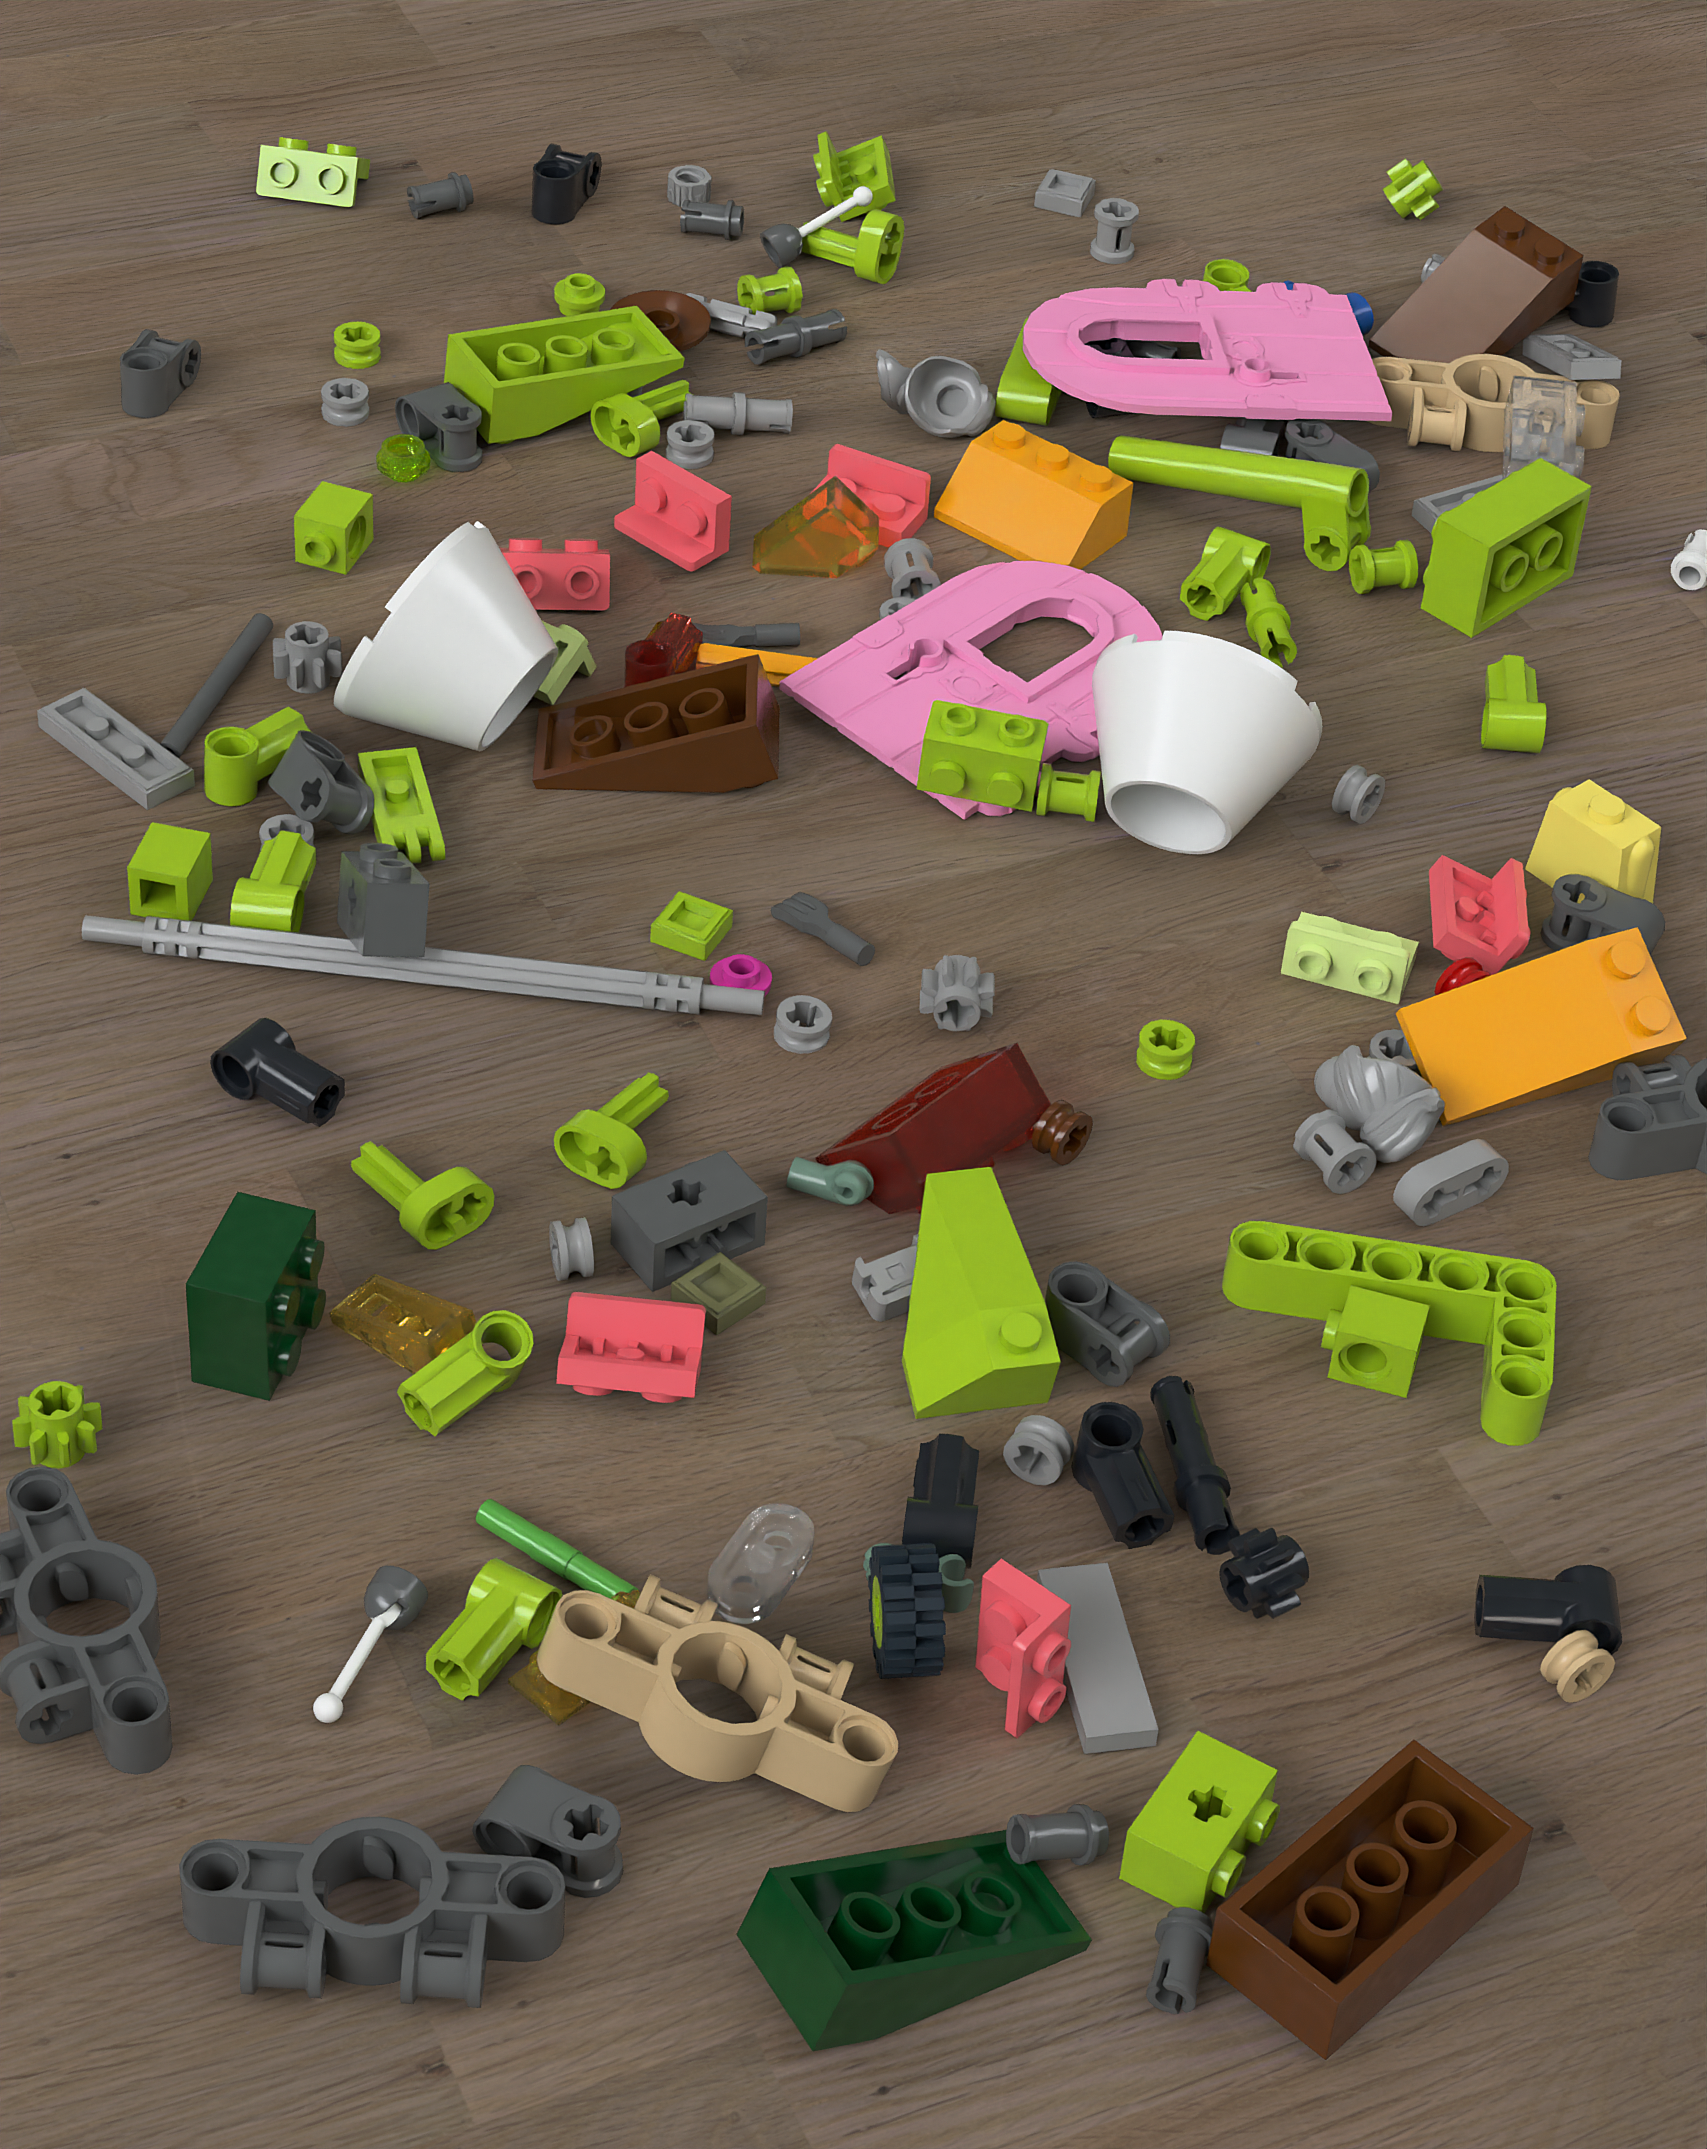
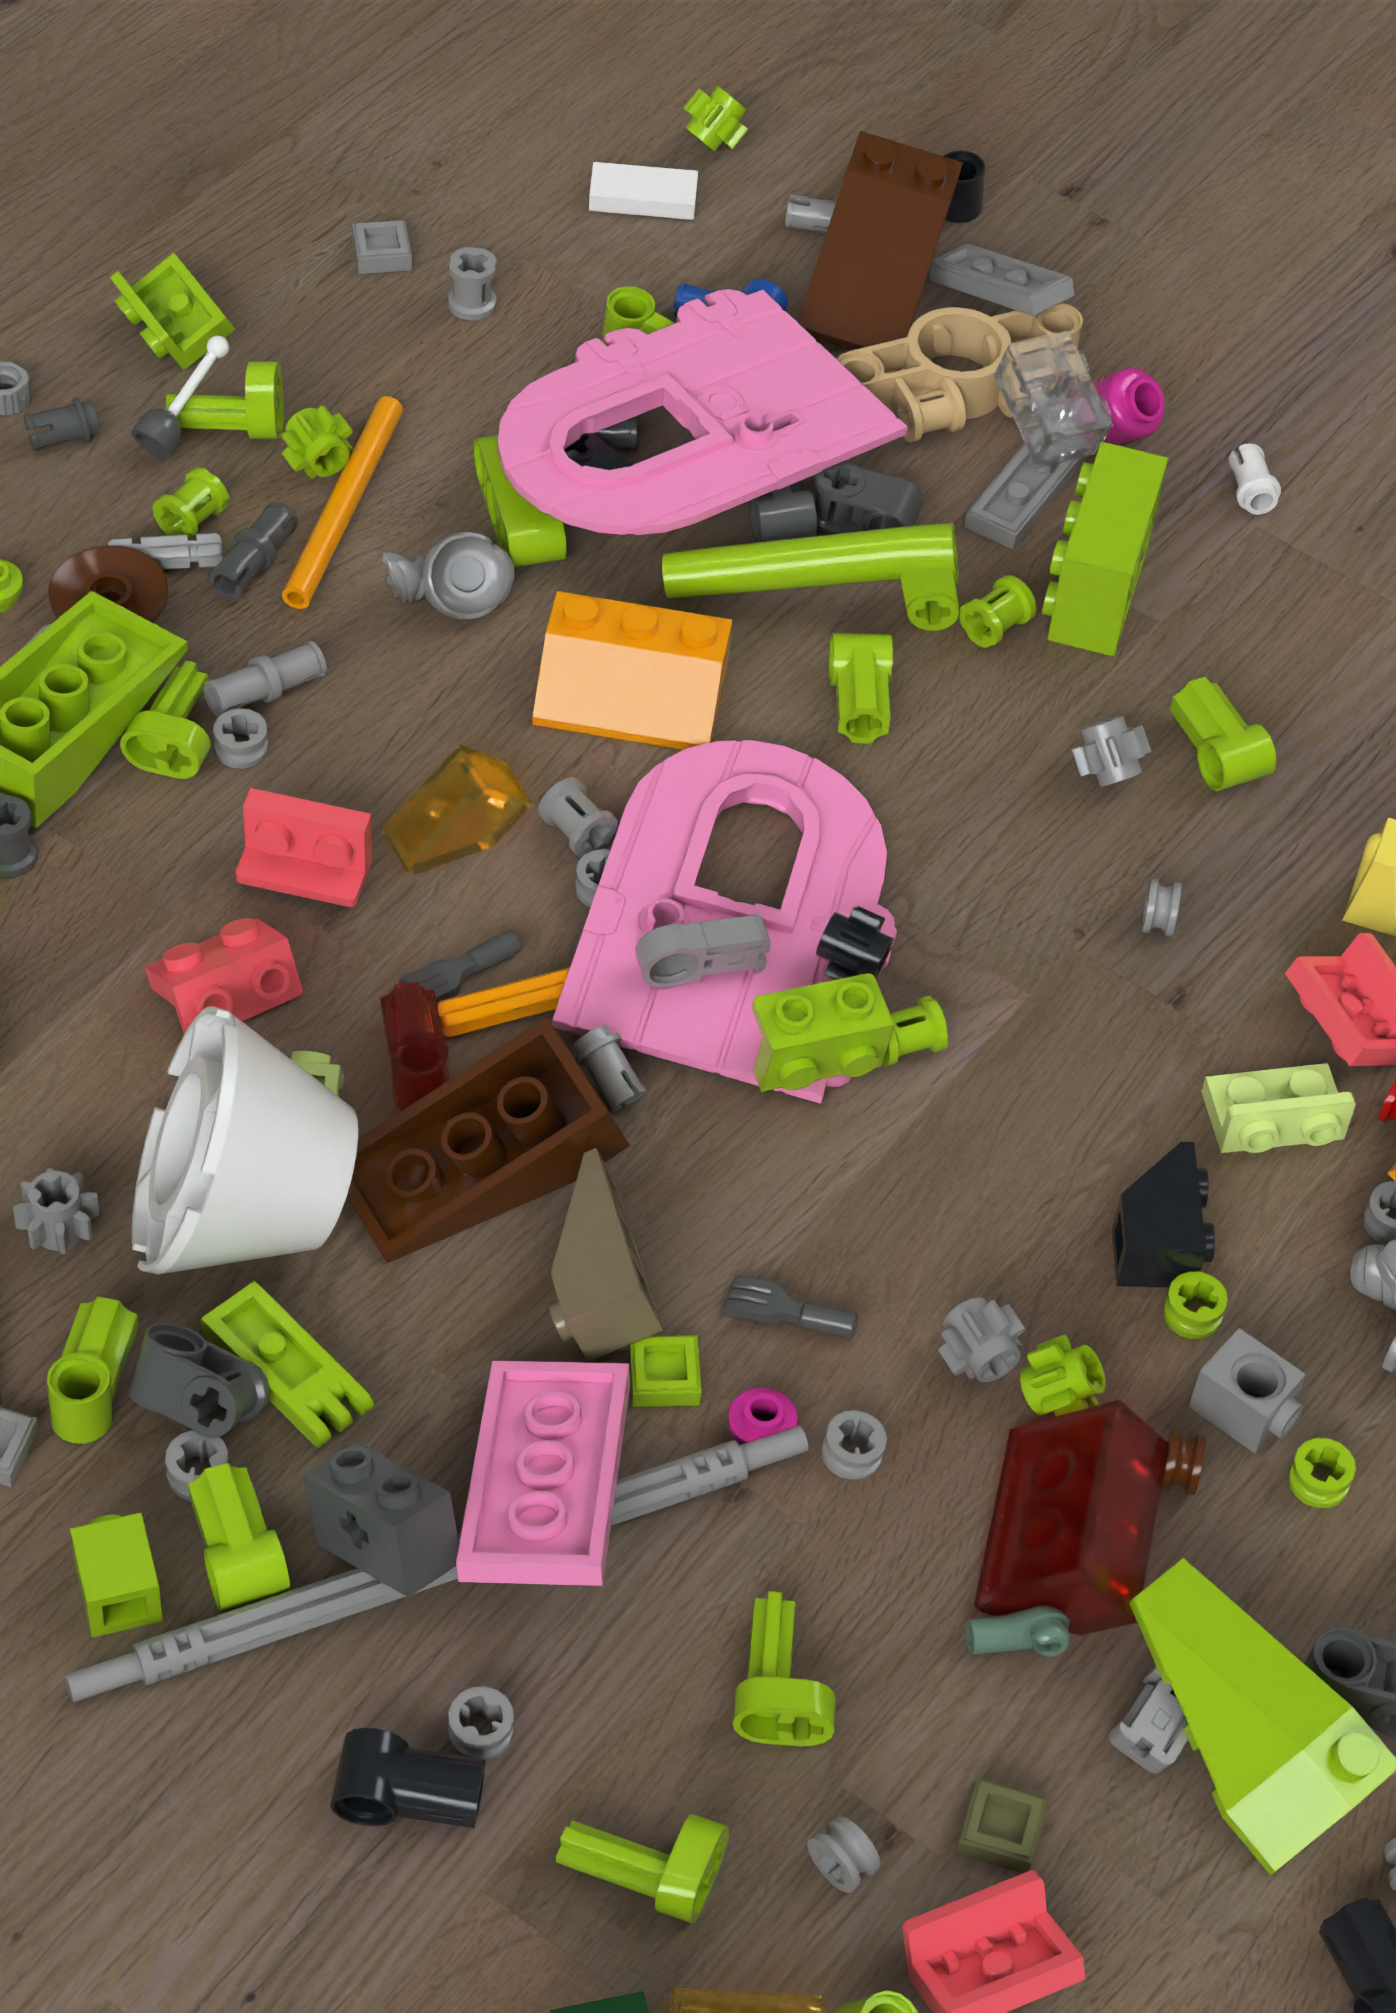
camera: 30 degrees left, 10 degrees up
dark grey brick [610,1150,768,1292] -> none
coral bracket [802,444,931,547] -> none
white cone [1092,631,1323,854] -> none
lime pin [1239,578,1297,668] -> none
none -> lime gear [281,406,354,479]
none -> light orange piece [282,396,404,609]
none -> light grey bush [448,1686,514,1762]
none -> bright pink plate [456,1361,630,1586]
none -> dark tan slope [548,1148,663,1362]
none -> light grey pin [573,1025,647,1112]
none -> white tile [589,162,698,220]
none -> light grey piece [635,915,771,988]
none -> black gear [816,906,894,980]
none -> lime gear [1020,1334,1106,1426]
none -> light grey gear [1071,715,1151,787]
none -> dark pink head [1082,368,1165,446]
none -> black slope [1112,1142,1215,1287]
none -> light grey brick [1189,1328,1306,1454]
none -> lime bush [1288,1438,1356,1508]

